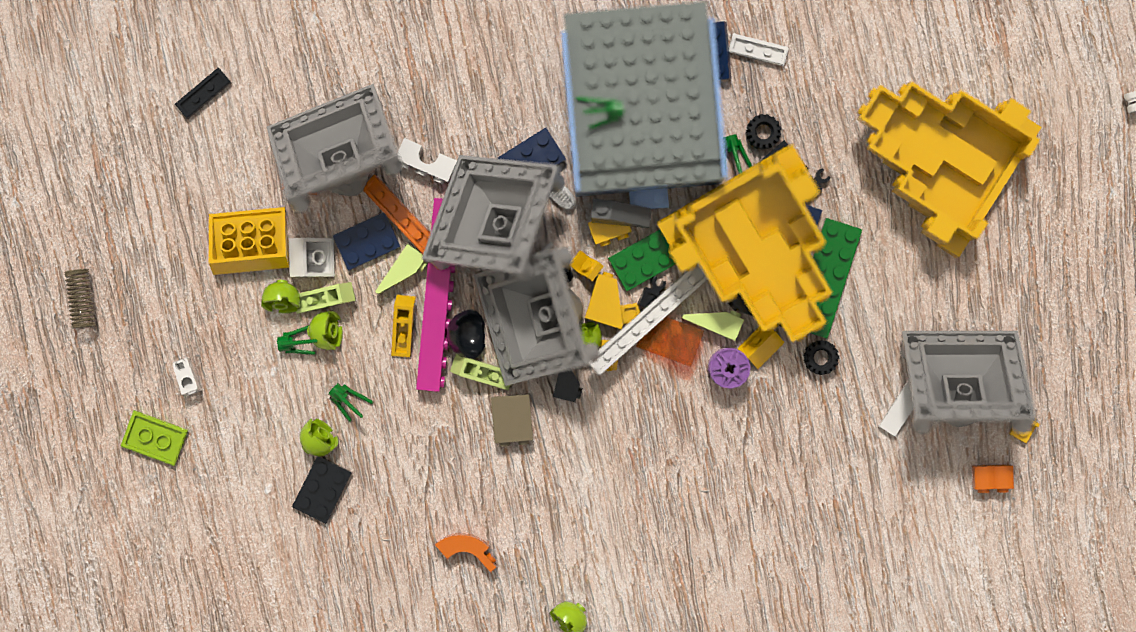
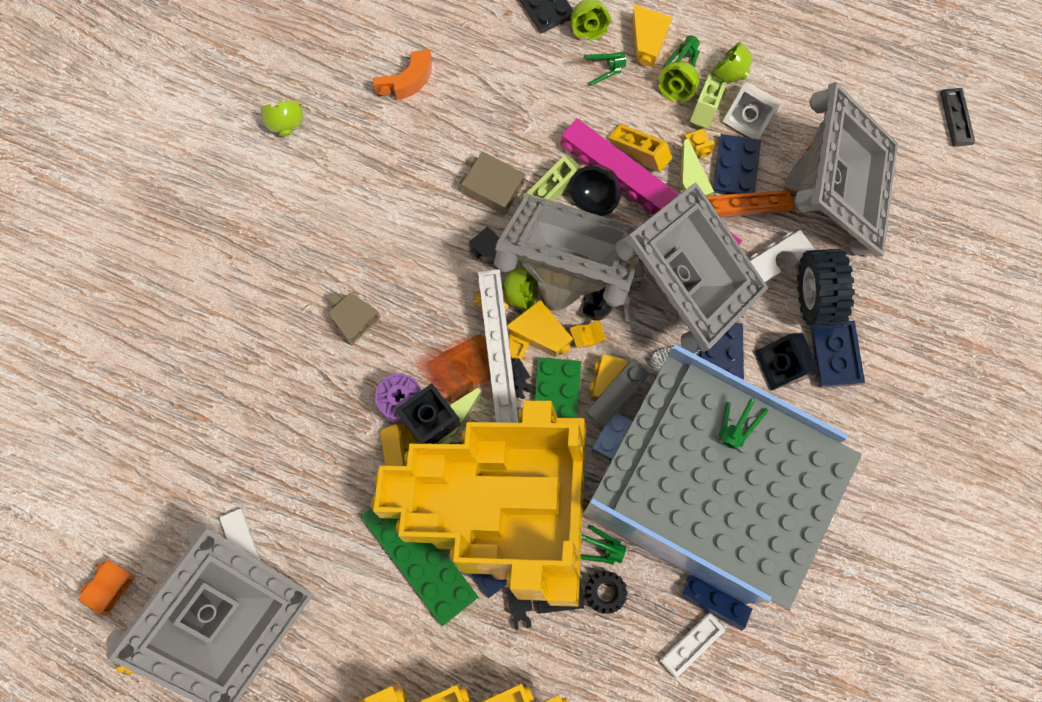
camera: 120 degrees right, 15 degrees down
yellow slope [209,207,289,275] -> none
black tyre [803,340,840,375] -> none
none -> dark tan torso [327,293,381,346]
none -> black slope [395,383,461,444]
none -> yellow slope [632,4,673,67]
none -> yellow bracket [684,128,715,158]
none -> black slope [755,333,820,391]
none -> black wheel [797,248,855,326]
none -> dark blue plate [810,321,865,388]

